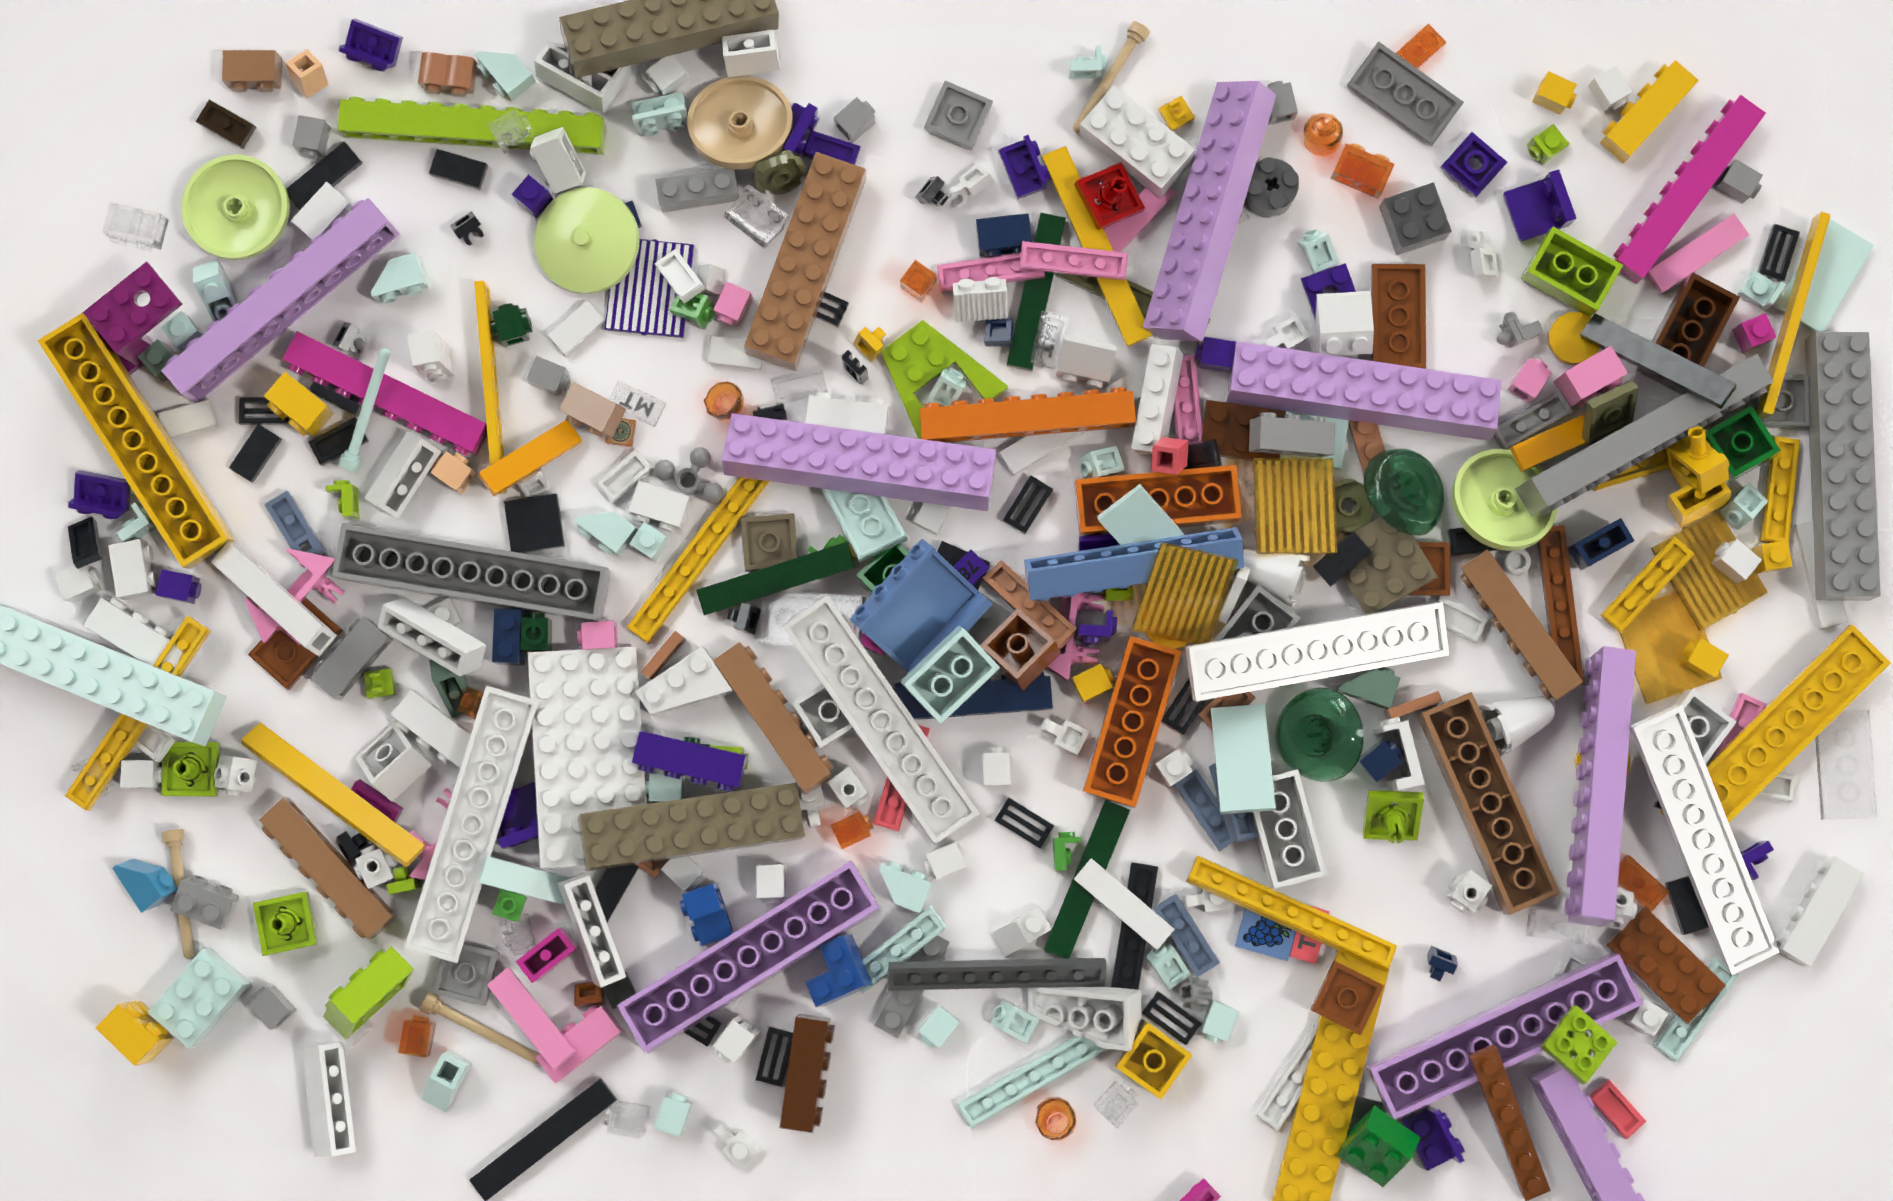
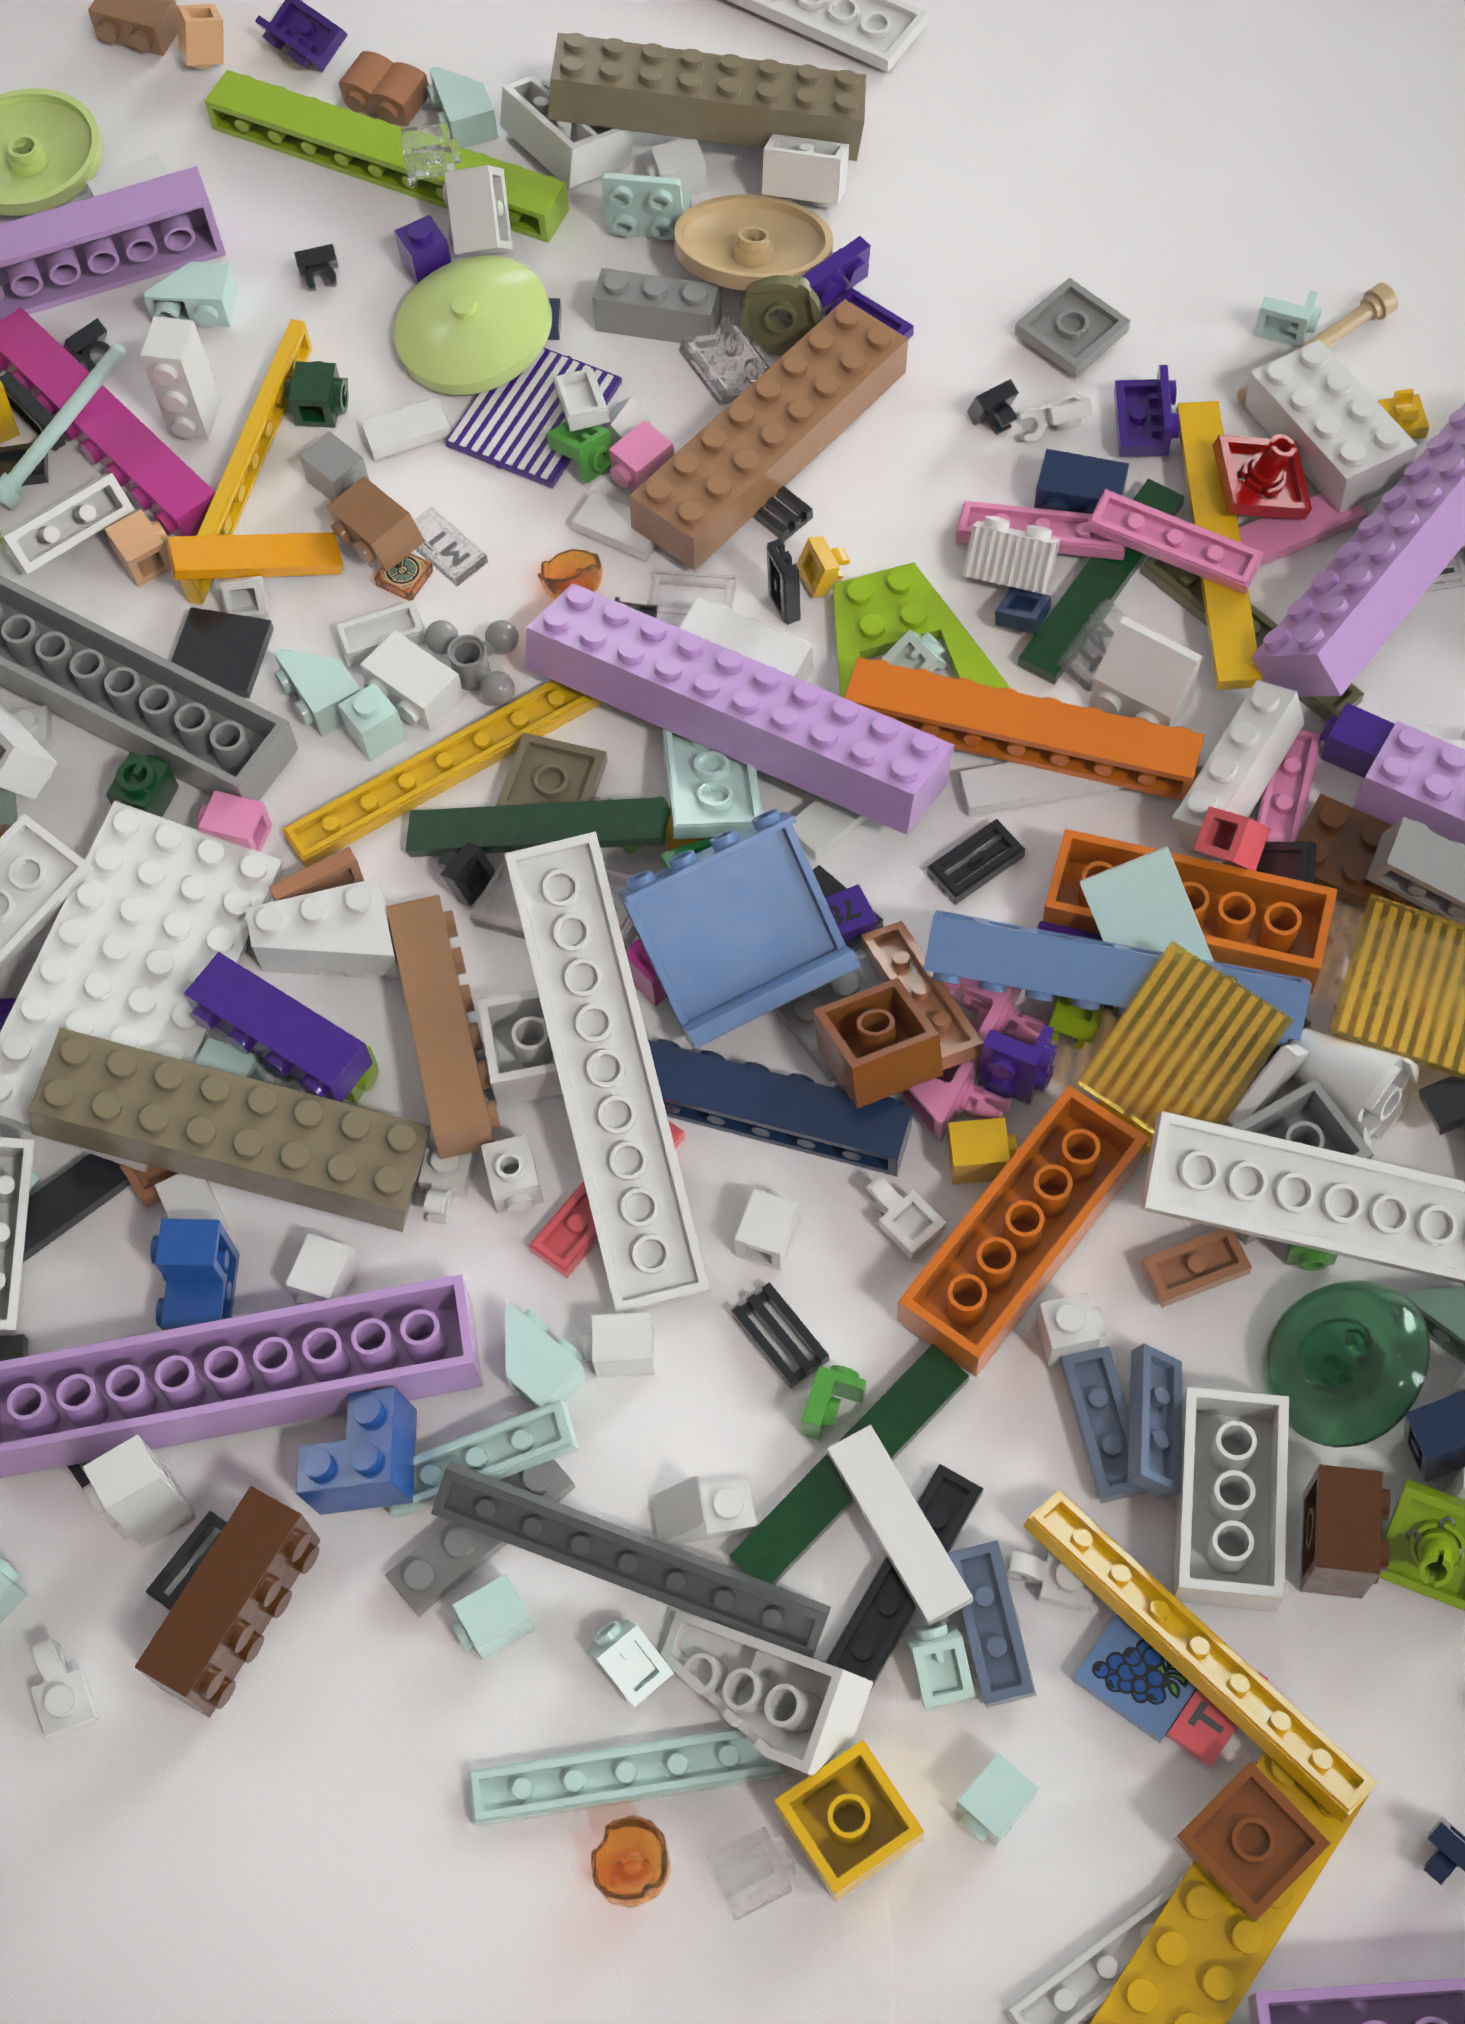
camera: 25 degrees right, 20 degrees down
dark brown plate [196,99,257,149] -> none
black tile [286,141,363,210] -> none
light grey brick [292,115,331,159] -> none
black tile [429,149,488,190] -> none
dark blue brick [492,609,526,665] -> none
clear orange brick [830,811,874,850] -> none
light grey brick [833,97,875,143] -> none
clear orange brick [900,260,937,303] -> none
light aqua brick [900,626,1000,724] -> none
light aqua bracket [1079,446,1125,479] -> none
black tile [1141,991,1202,1045] -> none
black tile [1161,677,1207,735] -> none
light grey gear [1179,976,1213,1012] -> none
light aqua tile [1211,704,1276,814] -> none
none -> reddish brown brick [1300,1464,1391,1599]

